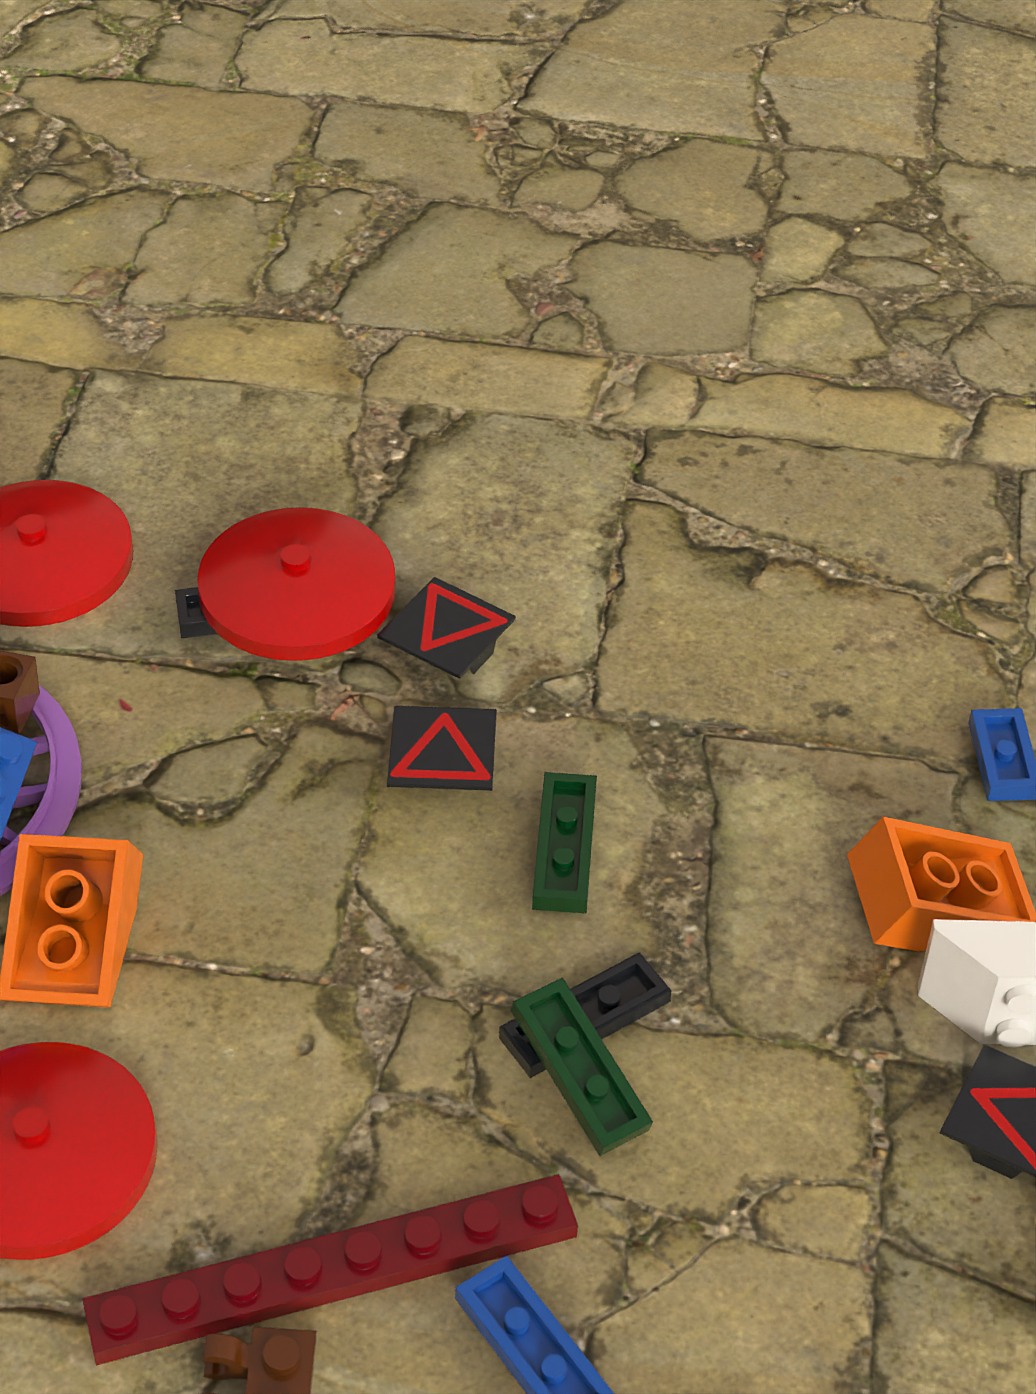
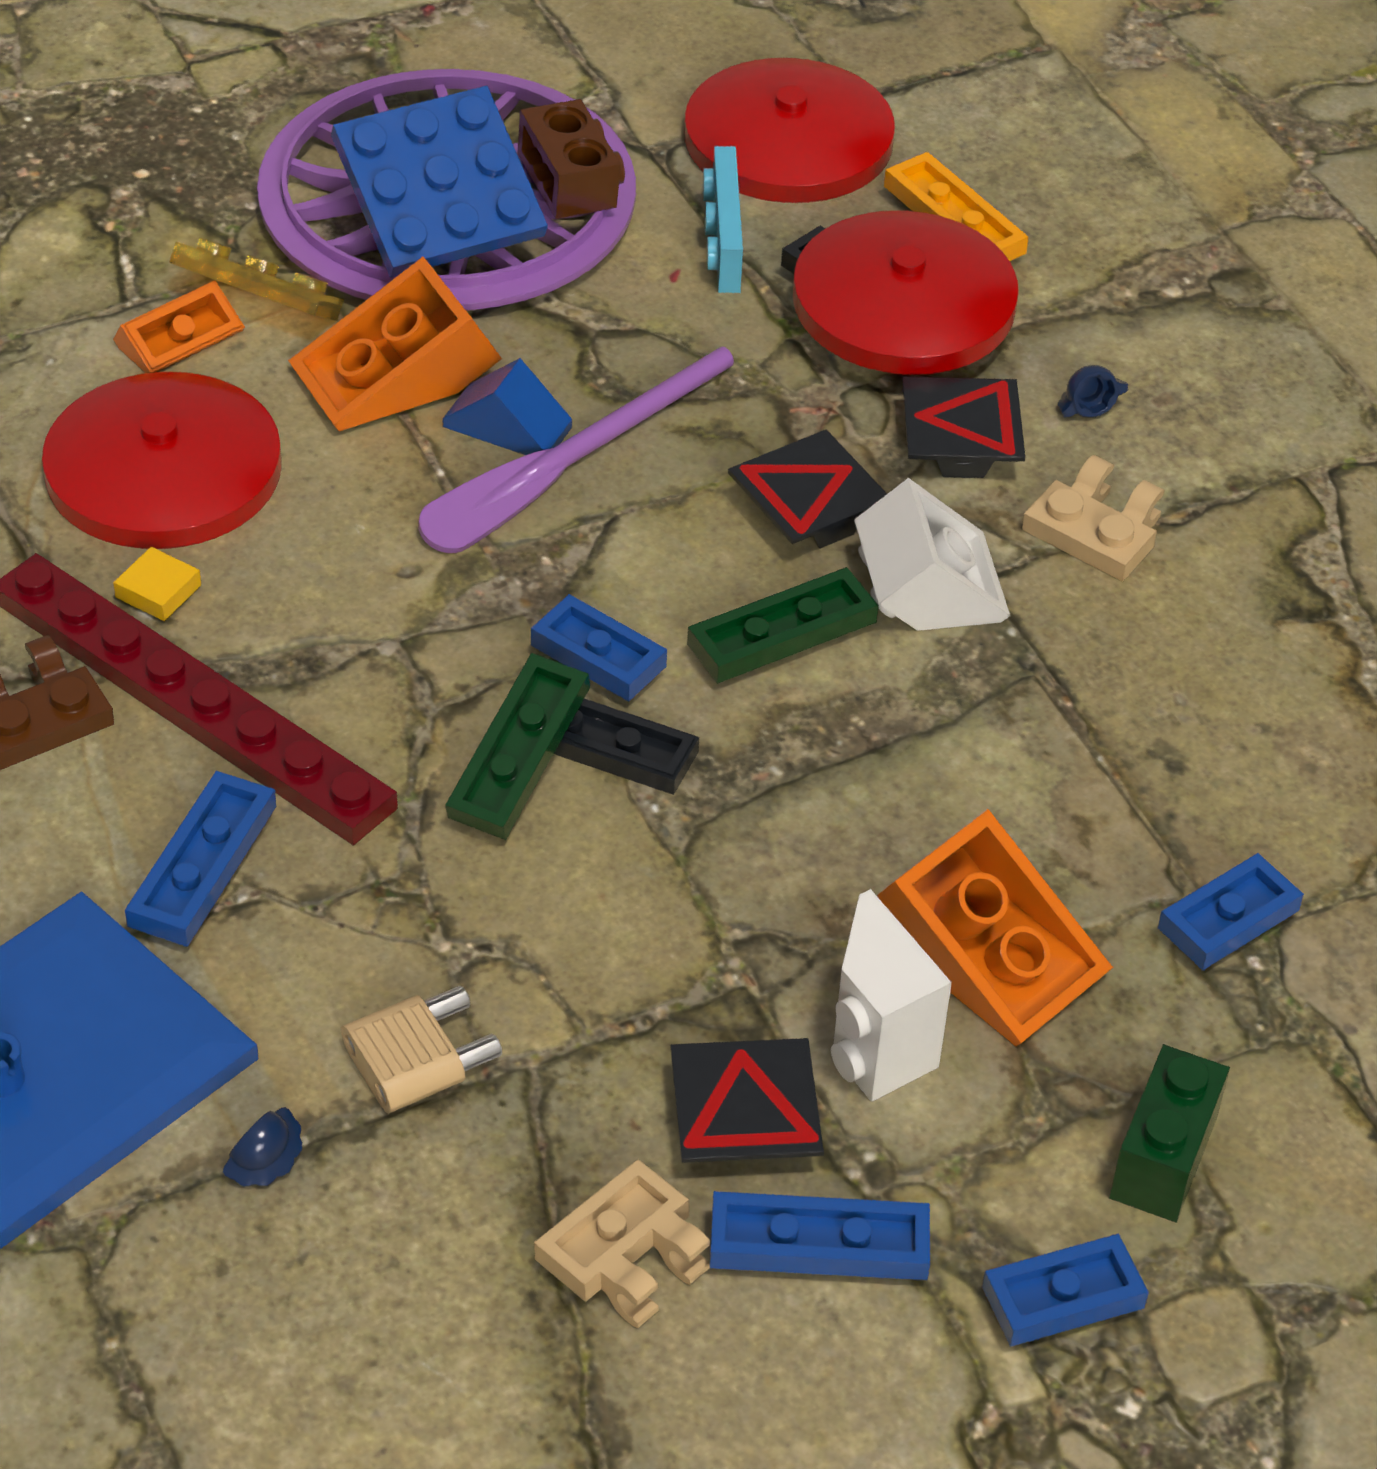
camera: 55 degrees right, 0 degrees up
none -> yellow tile [113,547,201,621]
none -> tan piece [341,986,502,1114]
none -> medium lavender piece [418,346,734,553]
none -> blue slope [443,358,572,455]
none -> blue plate [531,594,667,702]
none -> medium azure plate [703,146,743,293]
none -> white slope [854,478,1010,631]
none -> light orange plate [884,151,1029,261]
none -> tan plate [1022,455,1165,582]
none -> dark blue piece [1057,365,1128,418]

